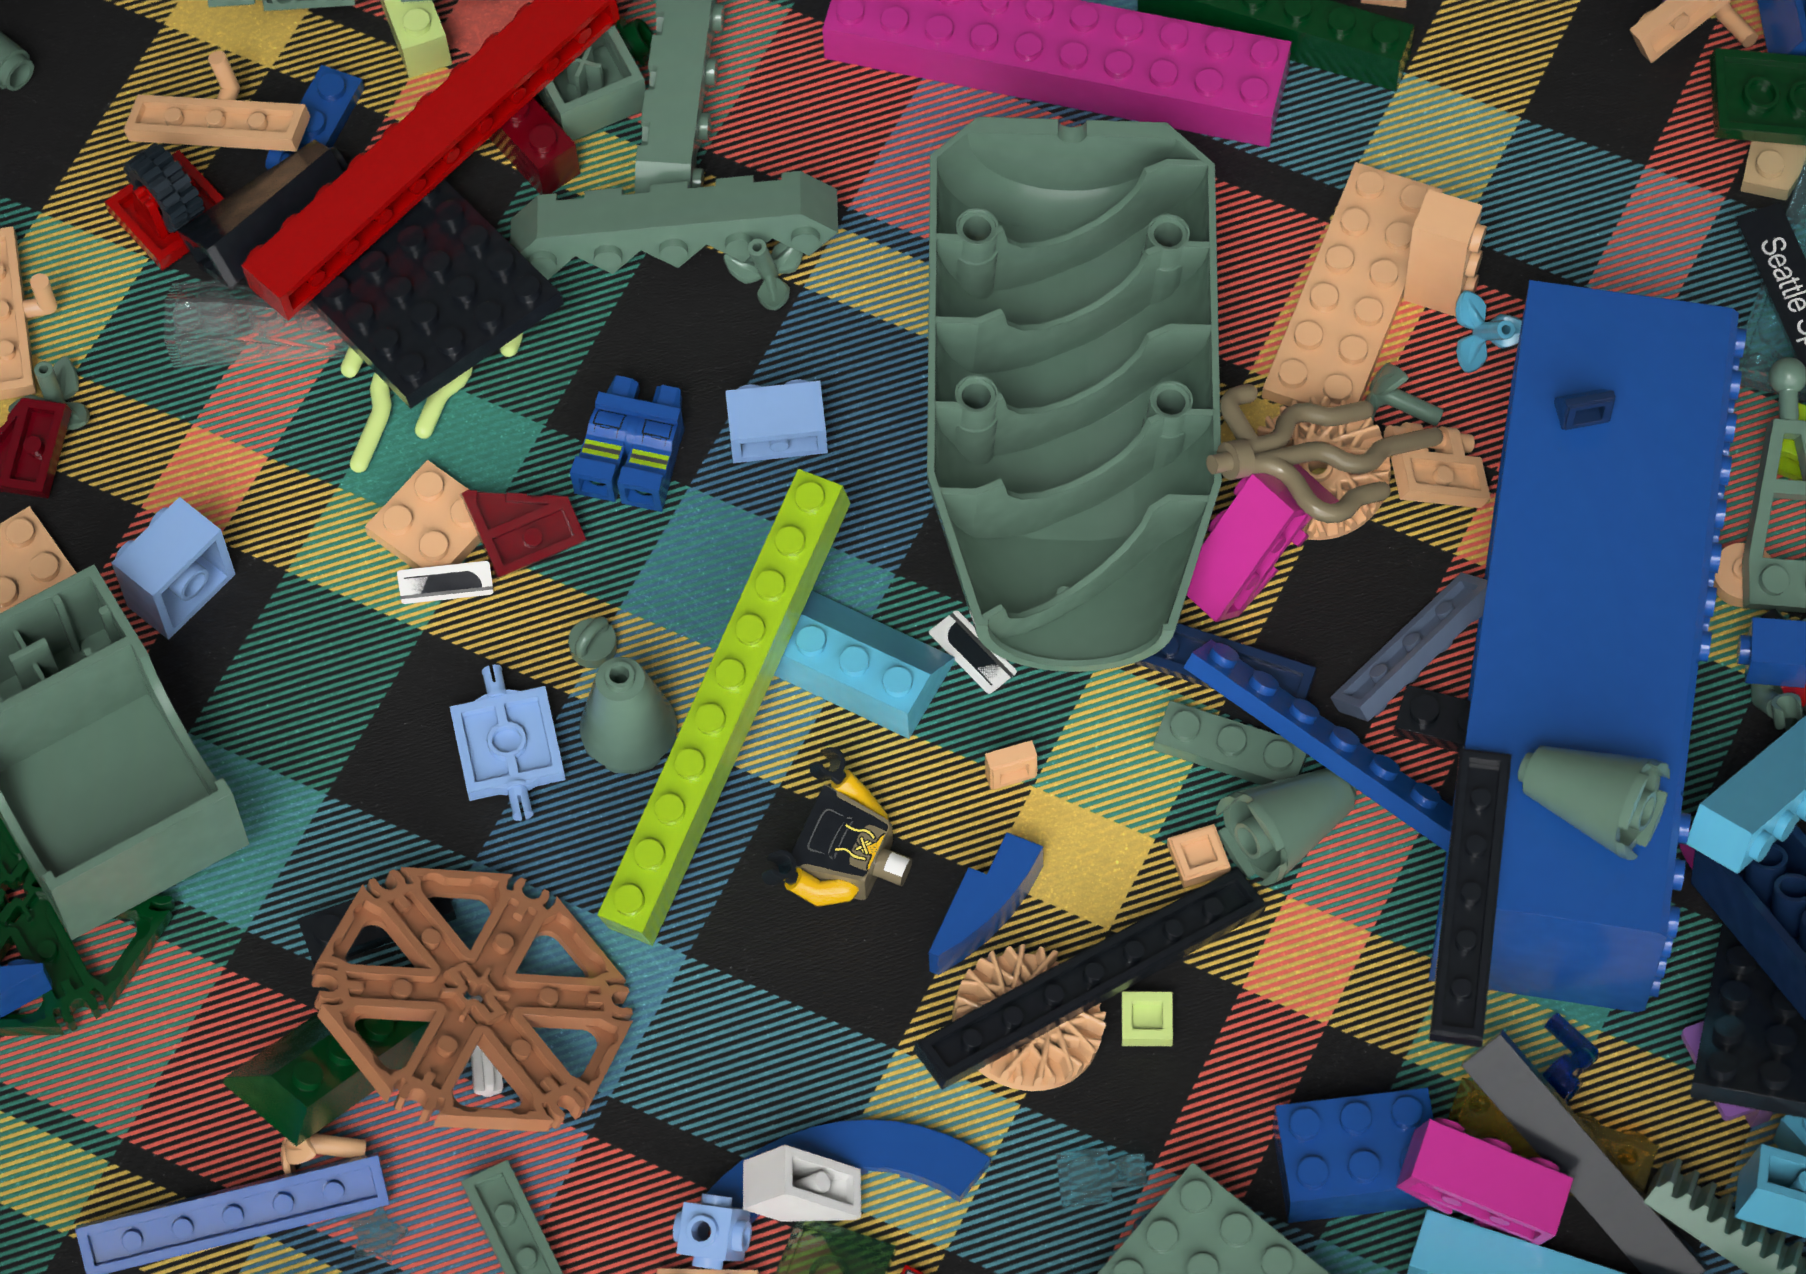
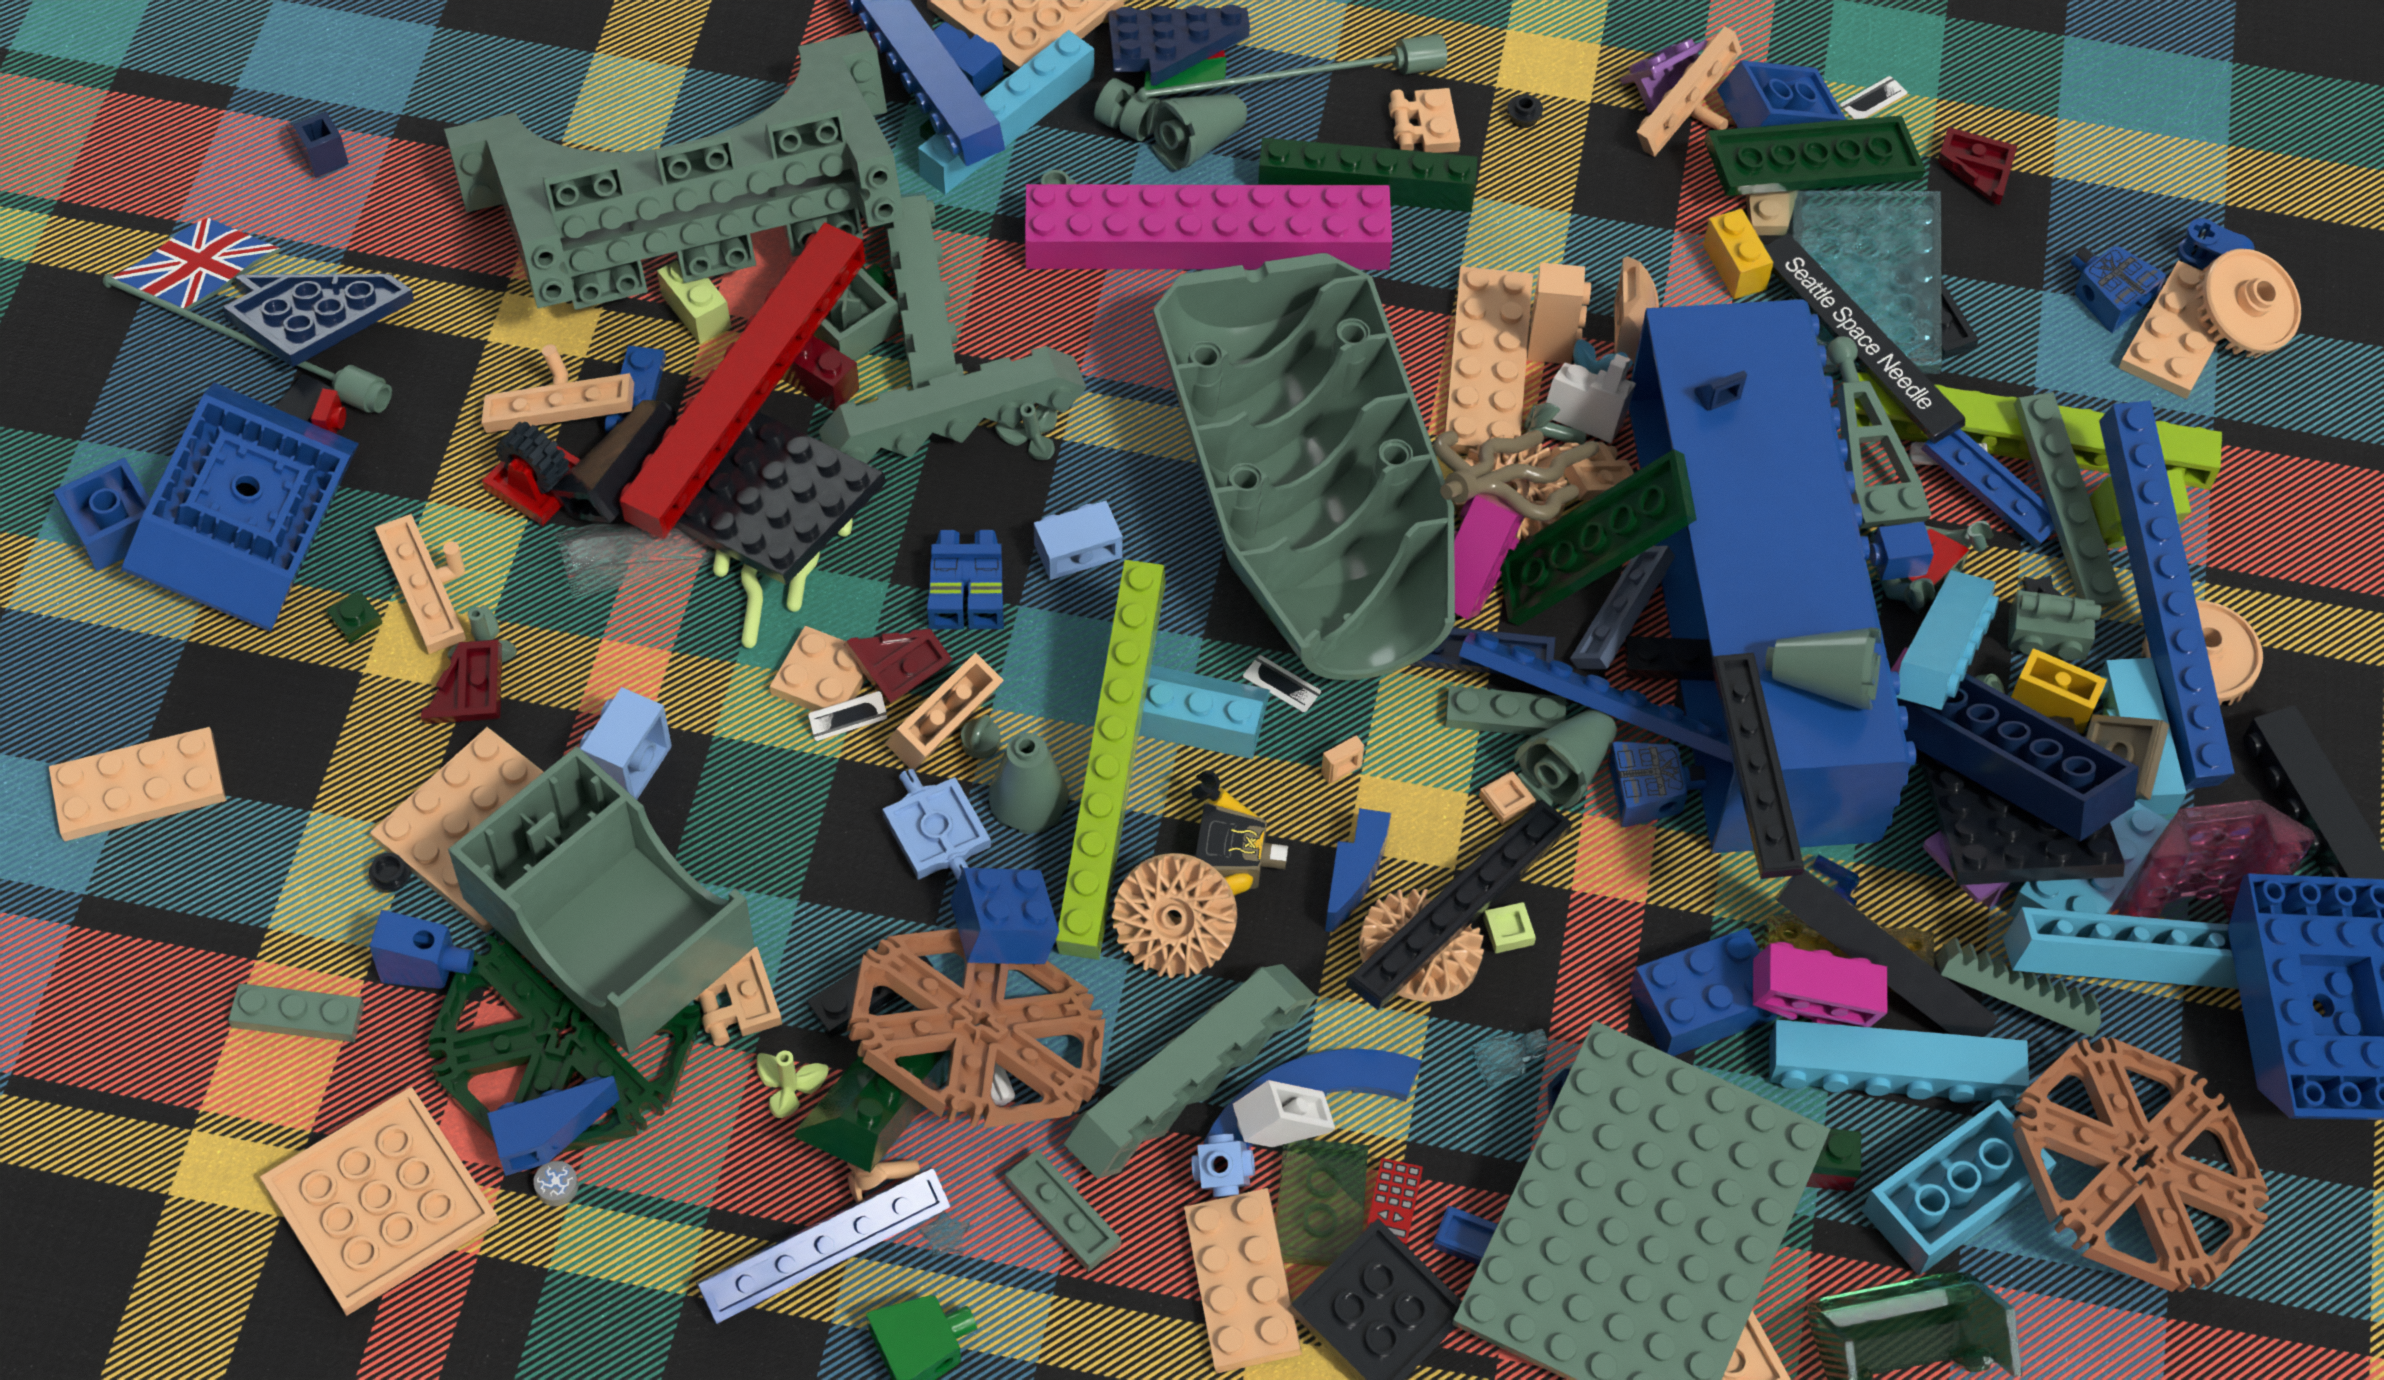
camera: 20 degrees left, 5 degrees down
none -> light nougat plate [695,947,782,1046]
none -> yellowish green plant [757,1050,829,1118]
none -> light nougat brick [885,653,1004,770]
none -> blue brick [950,868,1059,964]
none -> sand green brick [1064,964,1317,1179]
none -> light nougat wheel [1112,853,1237,978]
none -> dark green plate [1500,449,1697,626]
none -> white hinge [1546,354,1636,443]
none -> blue torso [1608,742,1706,828]
none -> light nougat slope [1614,256,1659,364]
none -> yellow brick [1703,209,1774,299]

